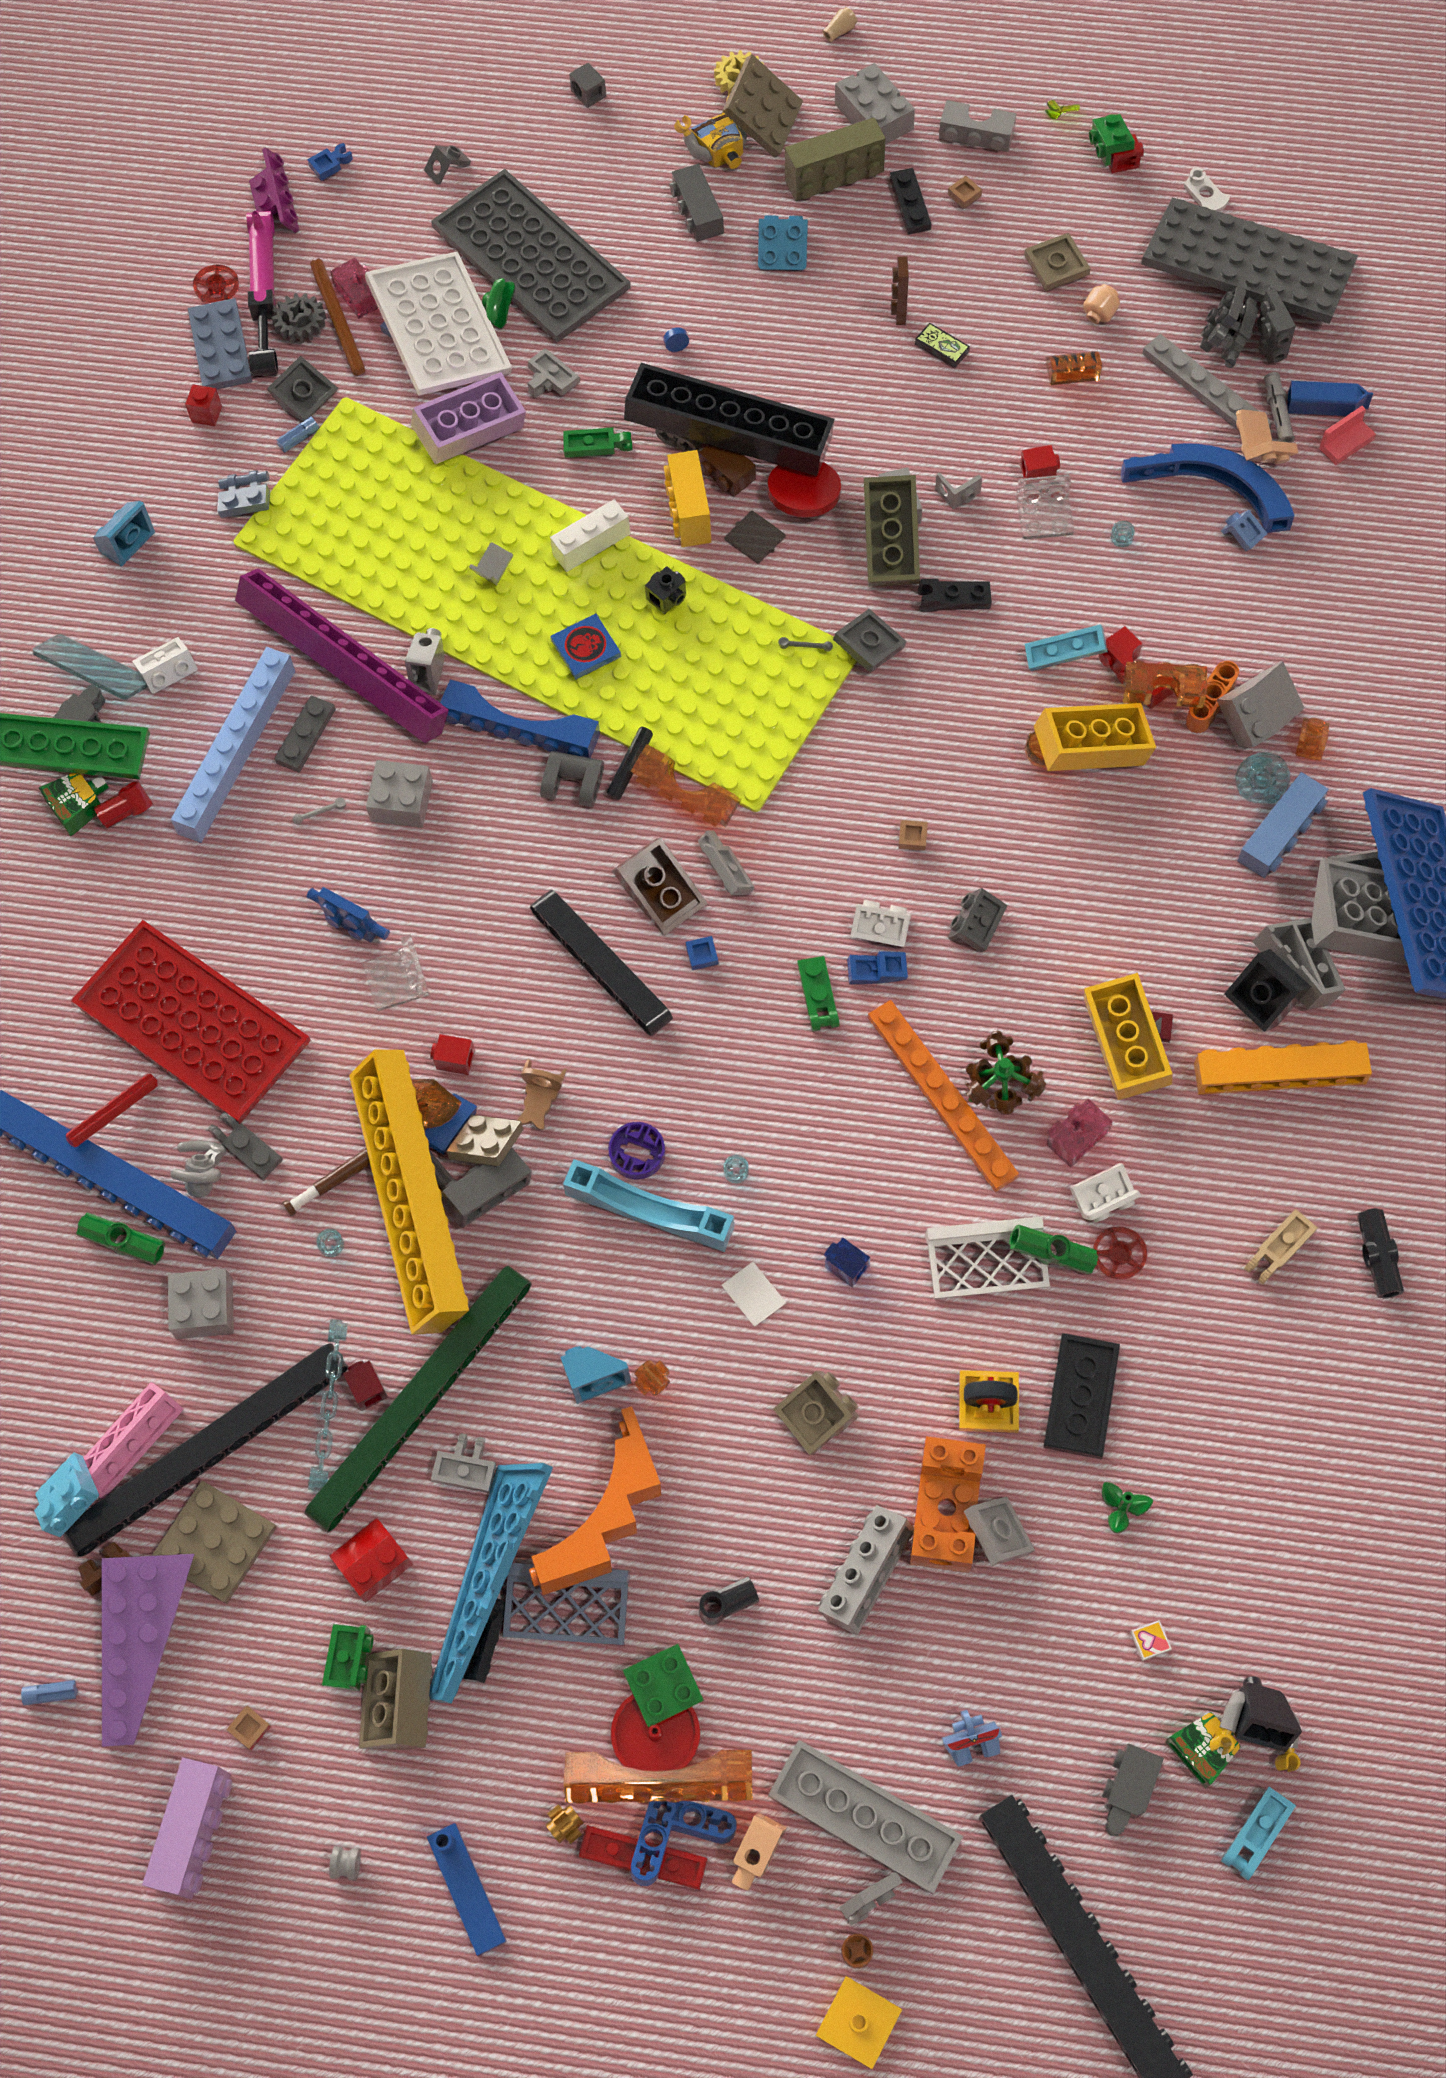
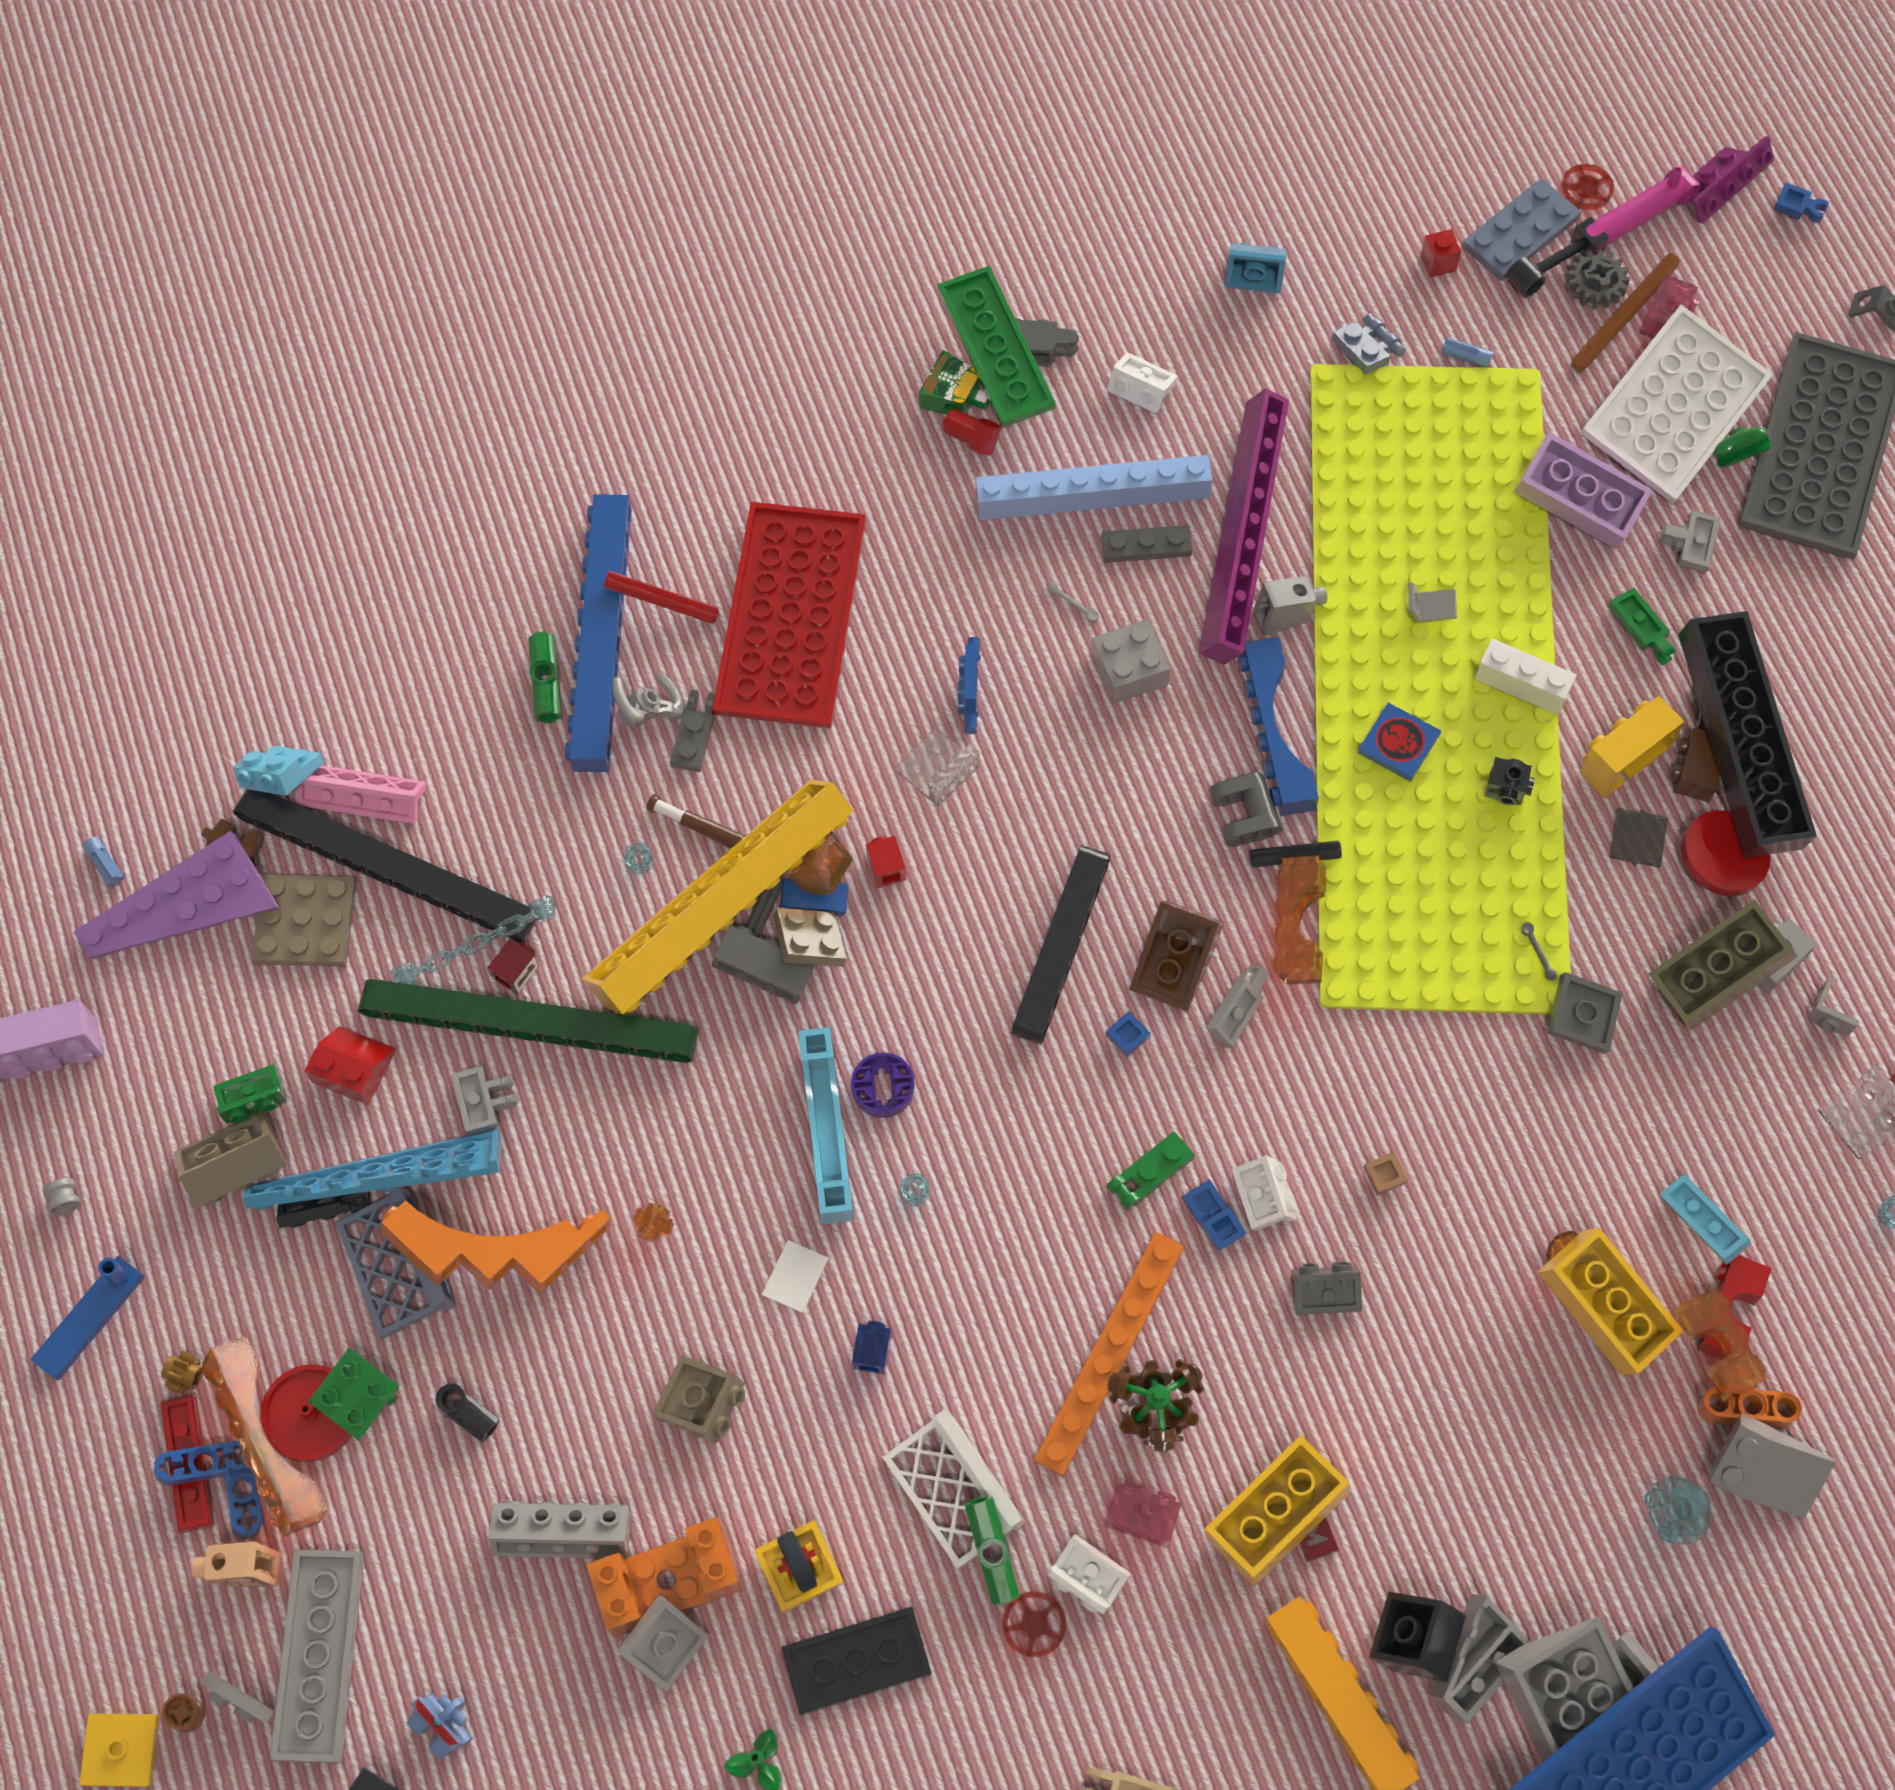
camera: 60 degrees right, 0 degrees up
clear light blue piece [33,634,148,700] -> none
light grey brick [168,1269,234,1339] -> none
medium nougat plate [226,1705,272,1750] -> none
dark grey slope [267,356,338,421] -> none
medium nougat hair [517,1059,567,1130] -> none
dark azure slope [560,1346,632,1404] -> none
blue tile [663,327,689,352] -> none
black plate [918,579,992,612] -> none
medium blue brick [1237,772,1329,879] -> none
clear orange bracket [1295,717,1330,761] -> none

